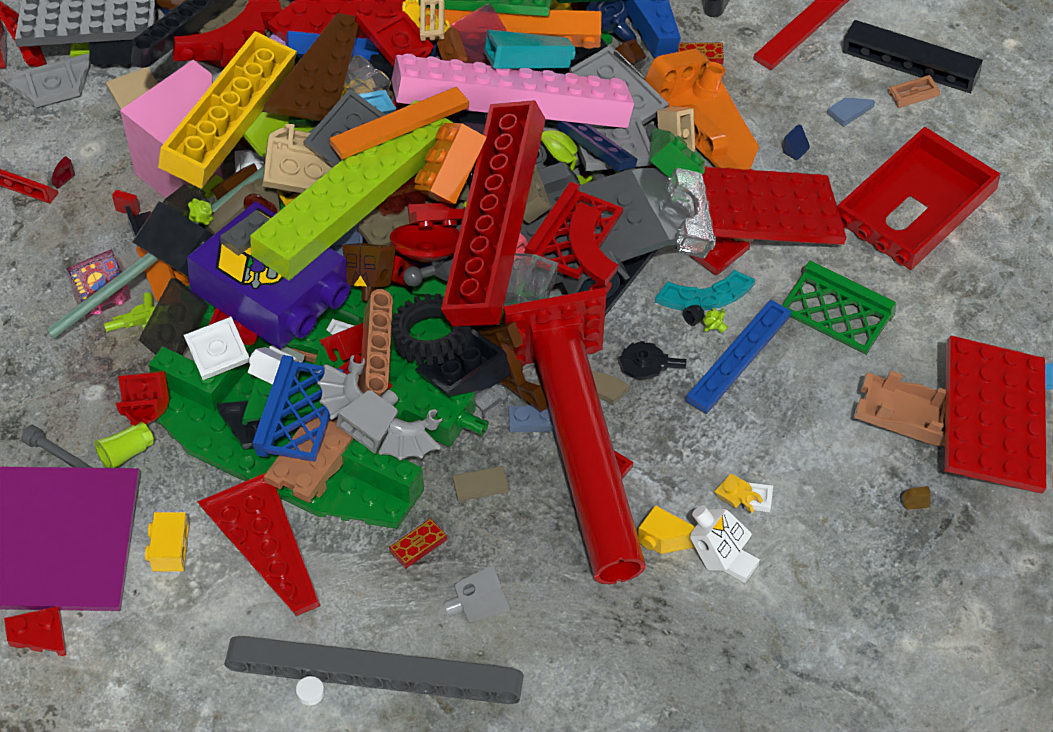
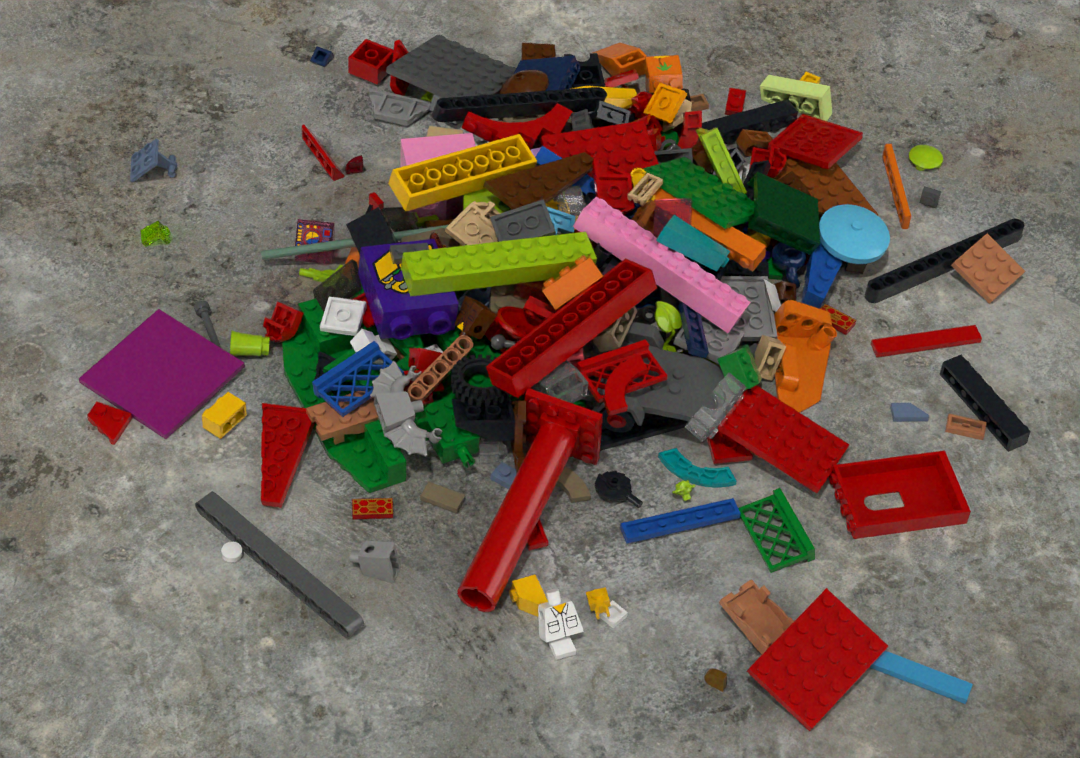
camera: 30 degrees right, 5 degrees down
lime plant [188,198,214,225] -> none
orange tile [330,86,469,159] -> none
black hinge [683,304,704,326] -> none
dark blue slope [783,124,810,160] -> none

